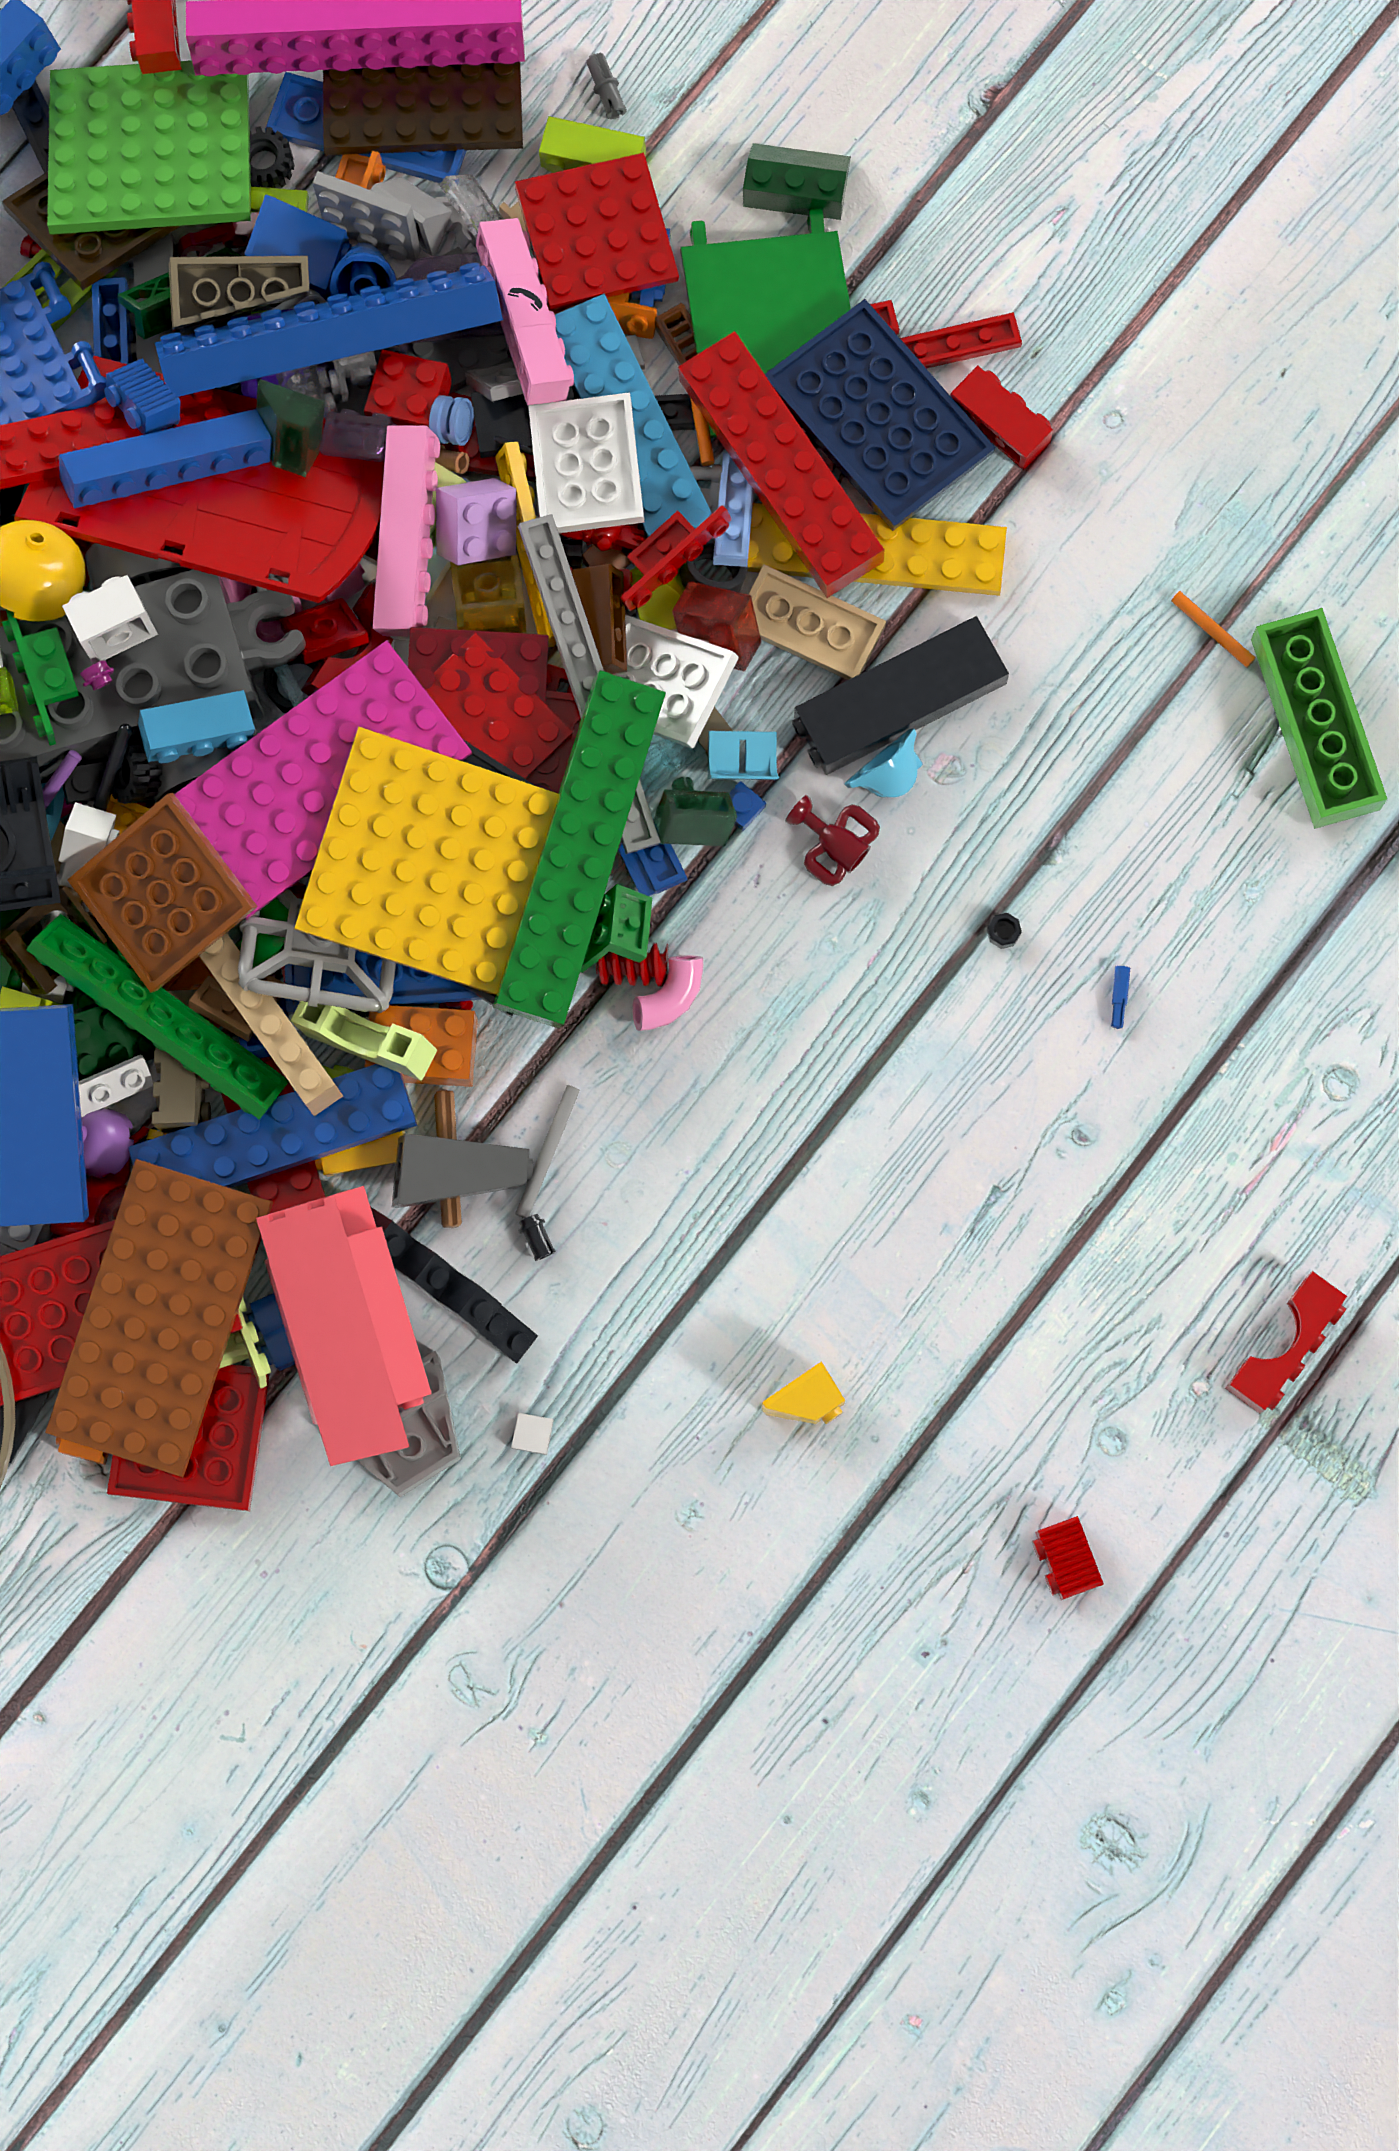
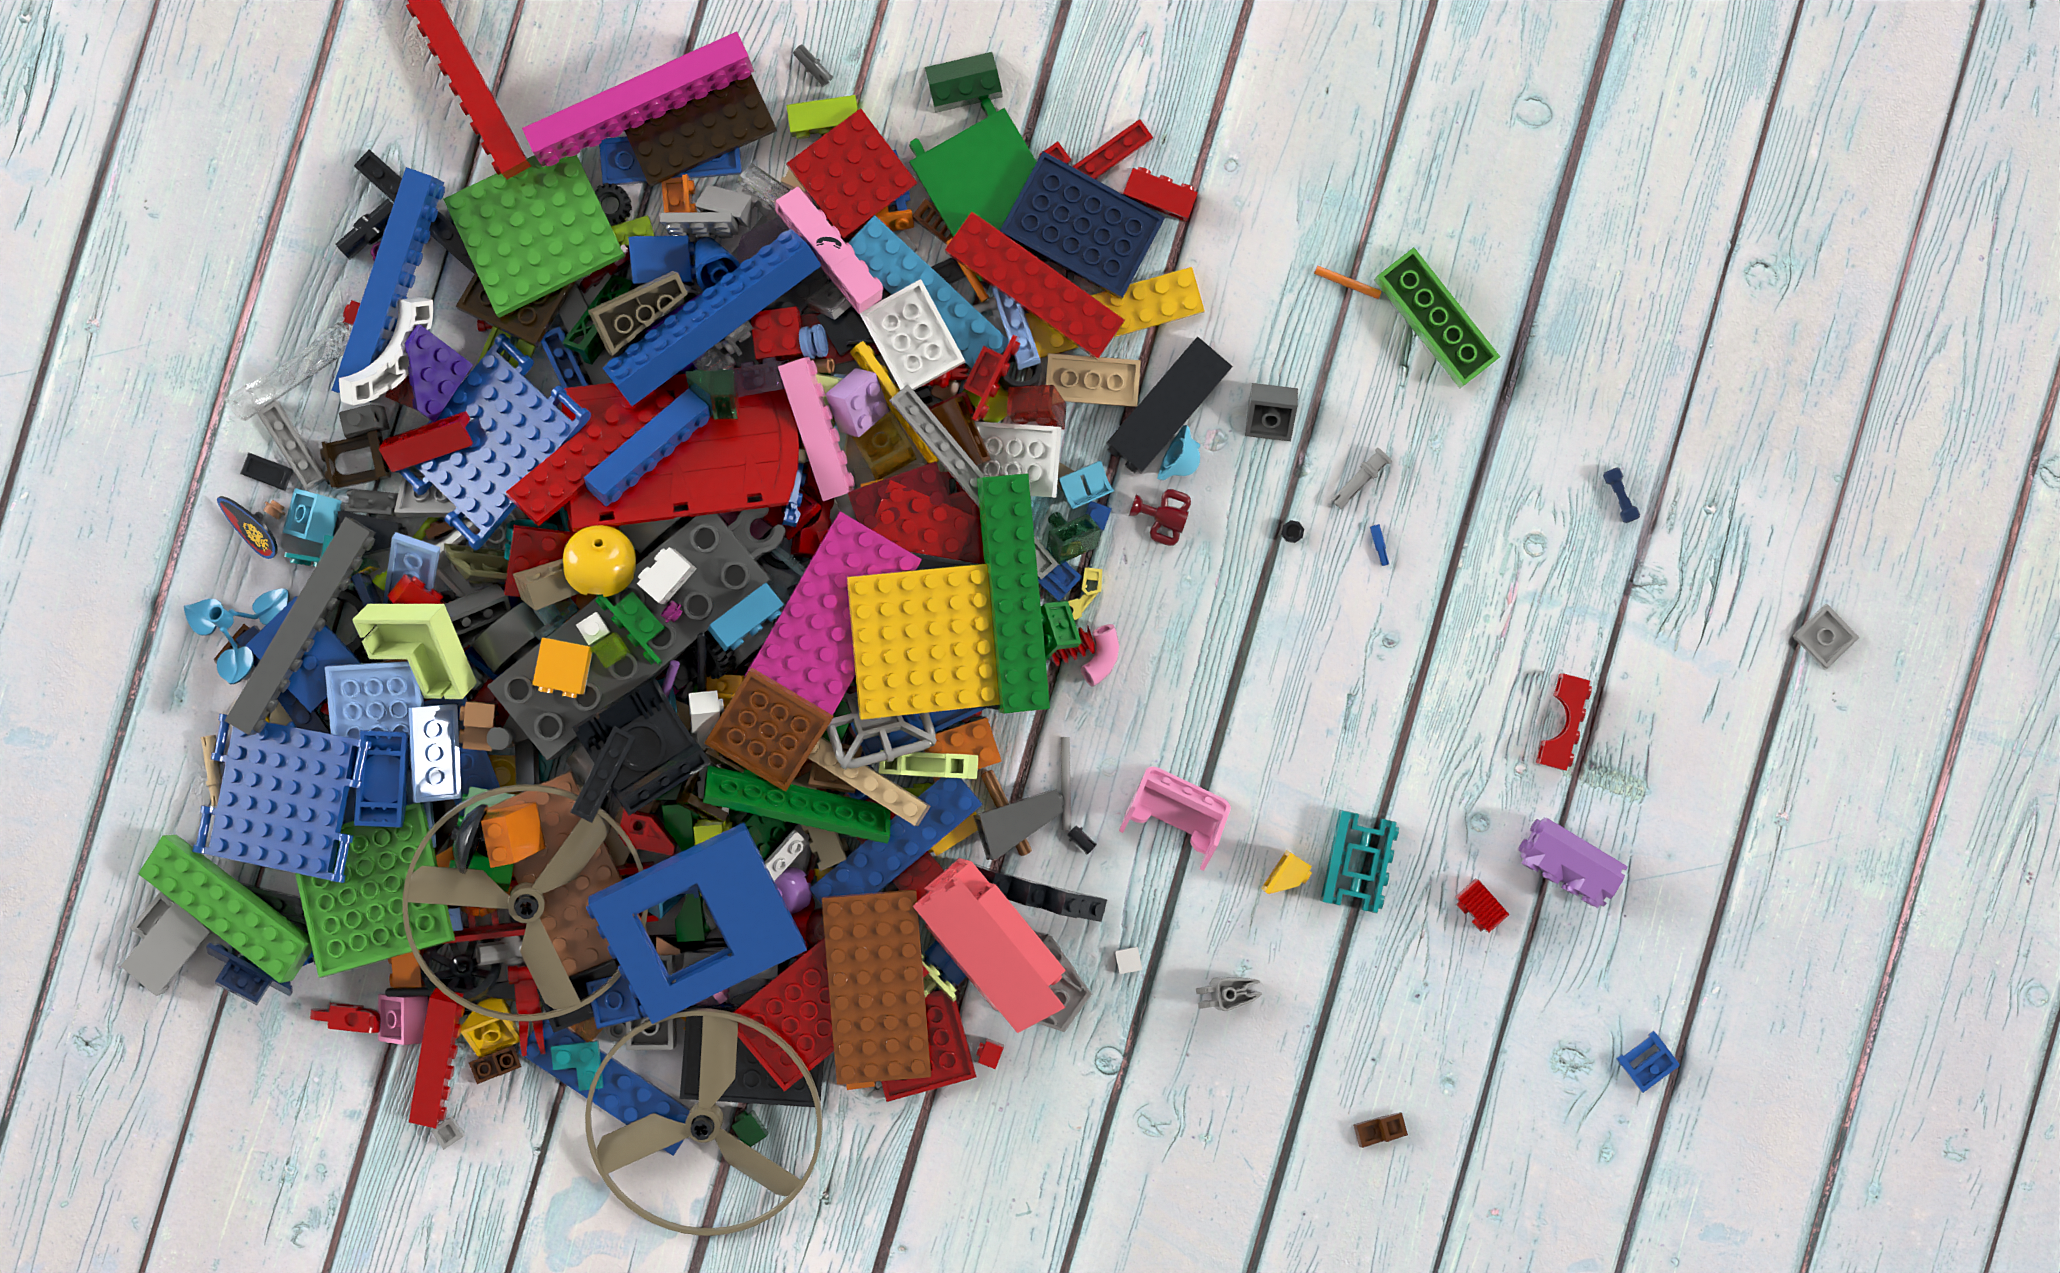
camera: 30 degrees left, 10 degrees up
blue brick [104,358,181,435] -> none
none -> blue hinge [782,463,806,527]
none -> red plate [976,1038,1004,1069]
none -> light yellow piece [1068,568,1102,621]
none -> bright pink windscreen [1119,767,1231,871]
none -> light grey hinge [1196,977,1262,1011]
none -> dark grey slope [1245,383,1298,442]
none -> teal fence [1320,809,1399,913]
none -> light grey pin [1331,447,1392,510]
none -> reddish brown slope [1353,1112,1408,1148]
none -> medium lavender brick [1518,817,1628,908]
none -> blue plate [1616,1031,1680,1093]

